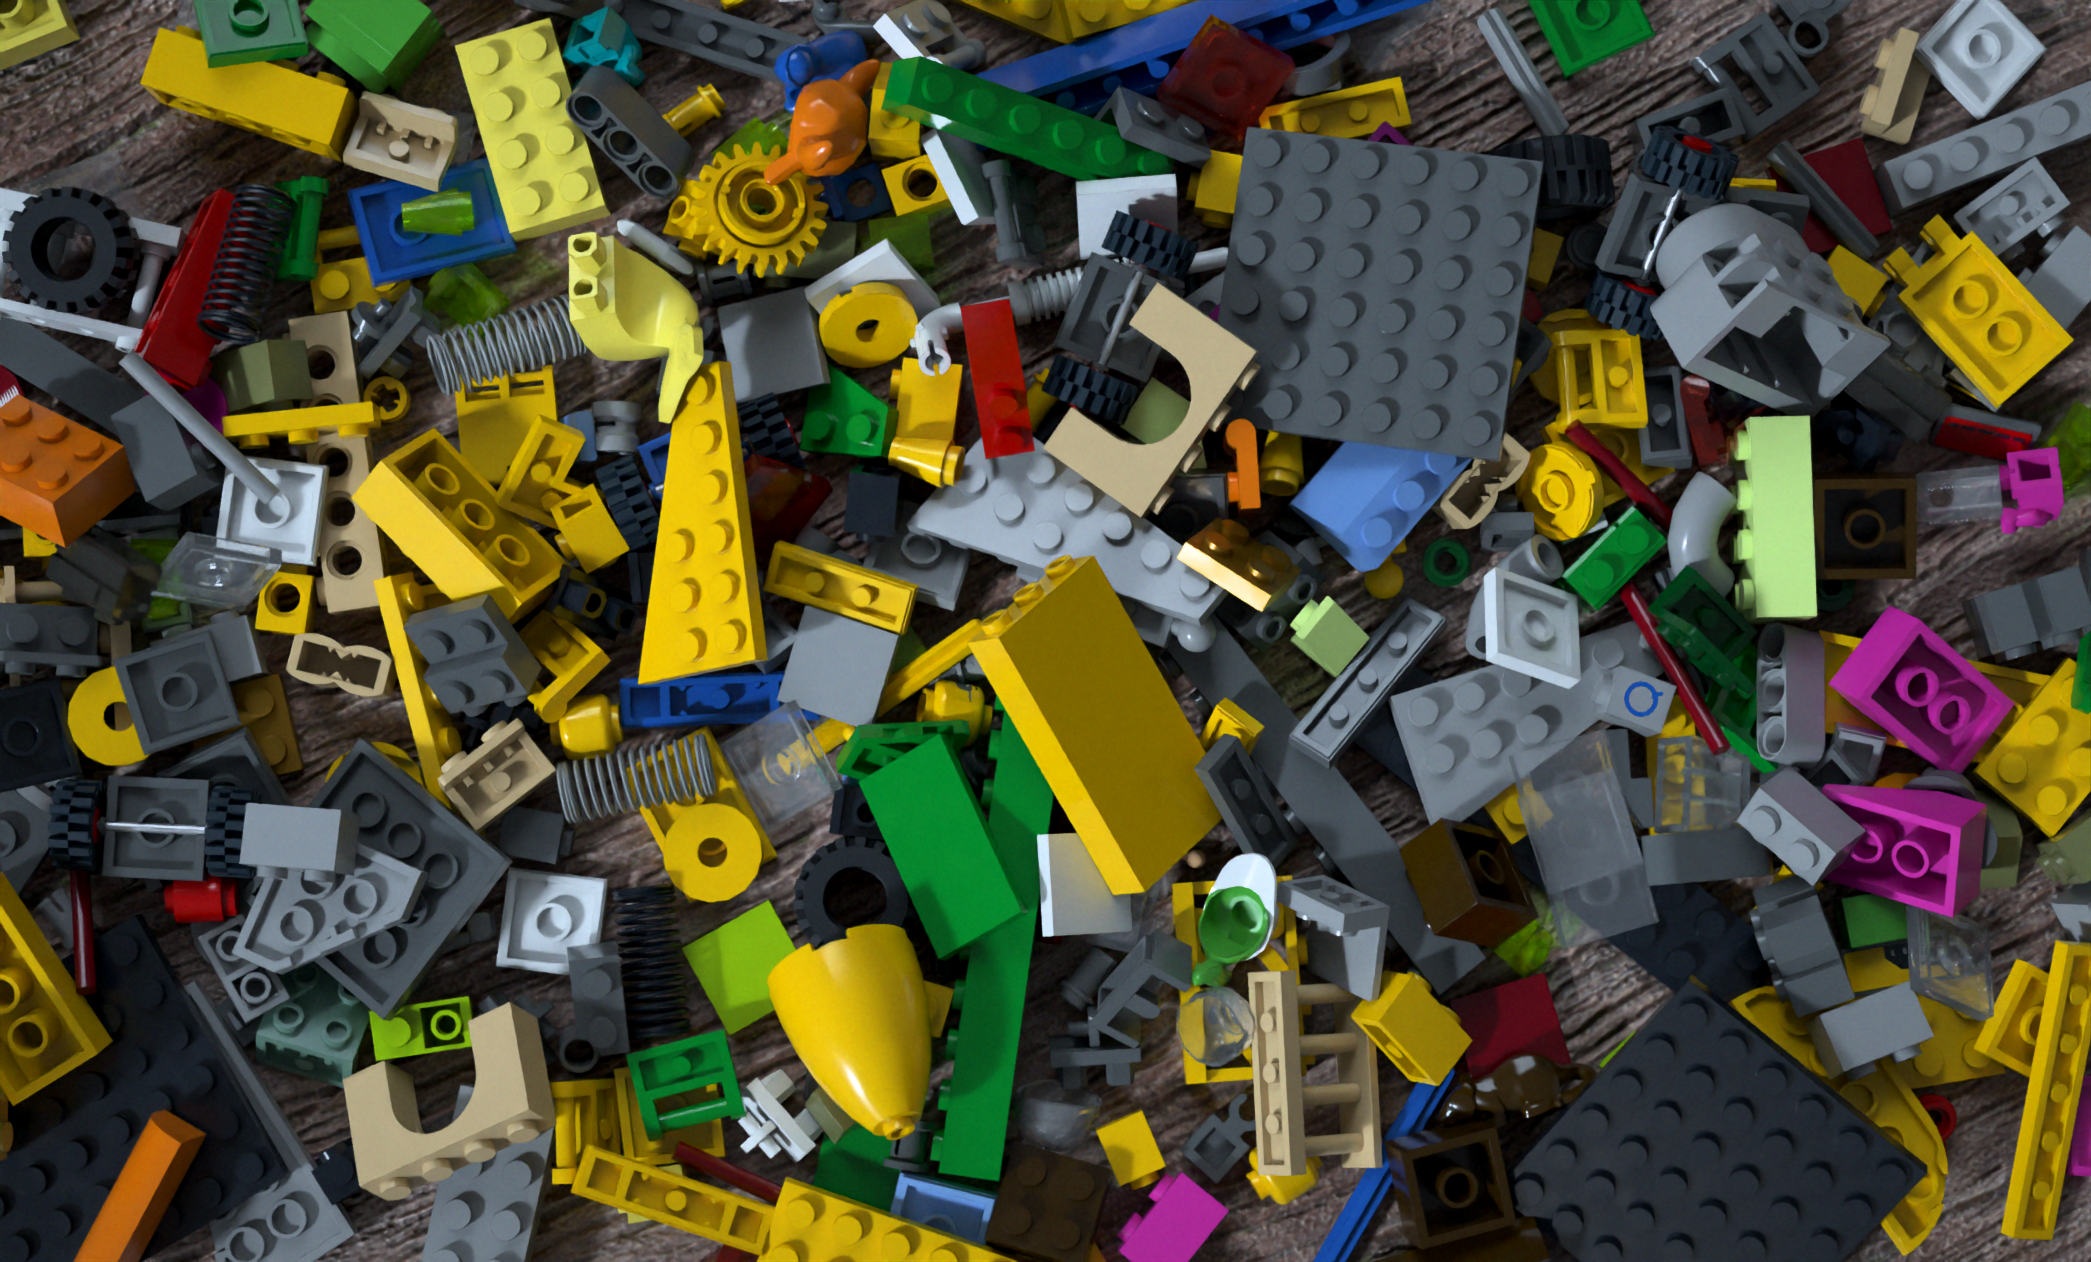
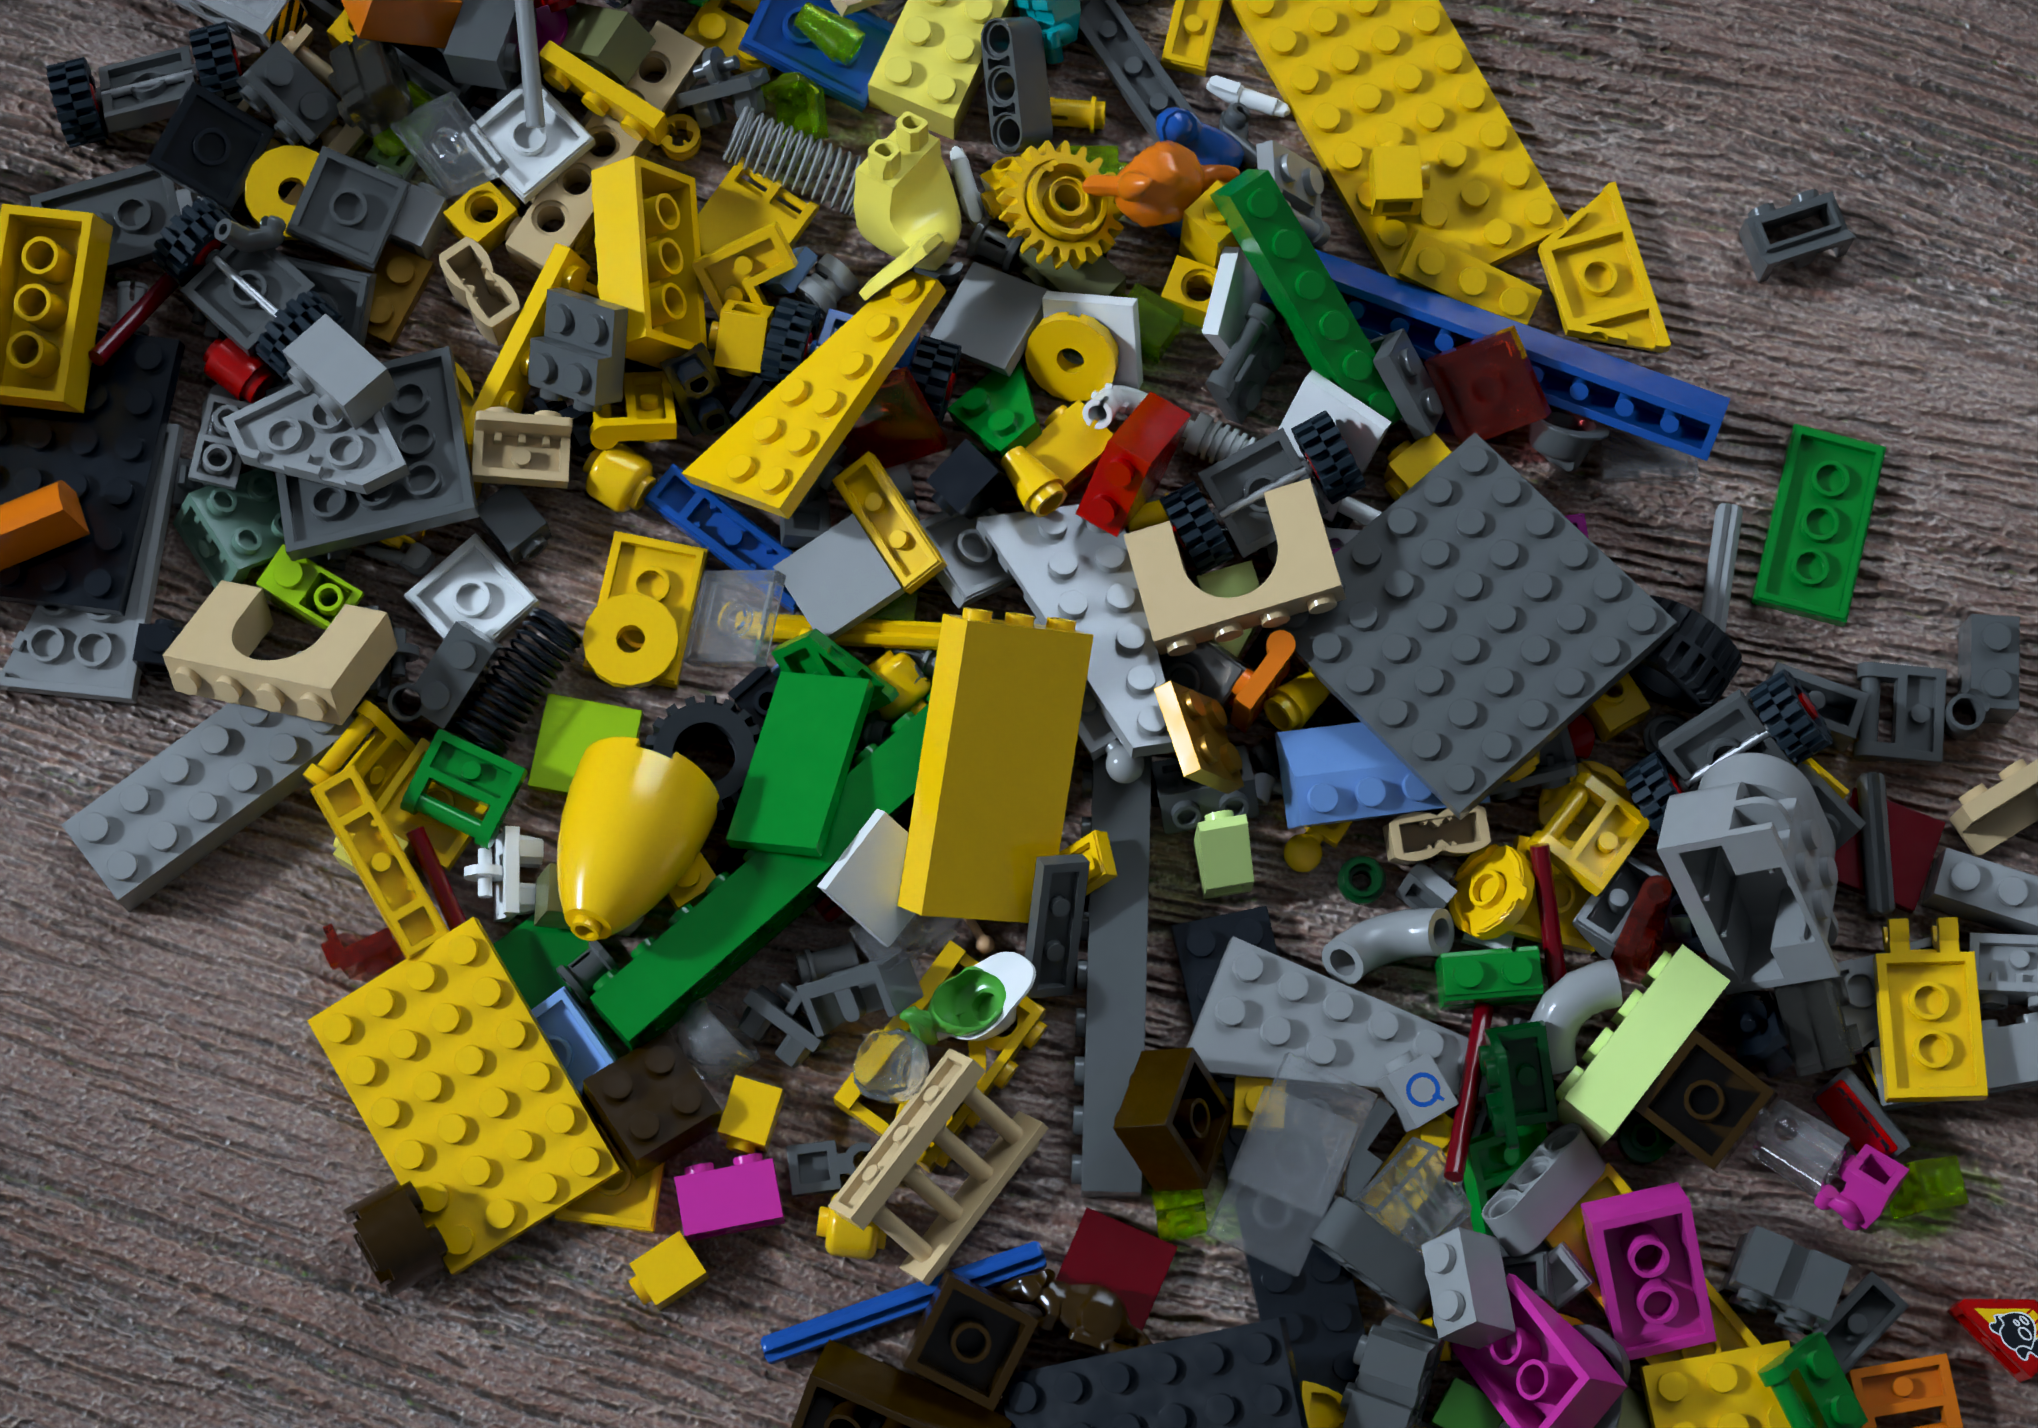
camera: 40 degrees right, 10 degrees down
light grey piece [556,733,716,825] -> none
blue bracket [817,163,892,223] -> none
yellow plate [1256,76,1412,140] -> none
light grey bracket [1276,875,1390,1001] -> none
dark grey tile [1289,594,1447,770] -> none
yellow brick [1350,971,1473,1086] -> none
white plate [1484,567,1581,689] -> none
yellow brick [1825,245,1889,319] -> none
none -> dark grey arm [214,215,286,253]

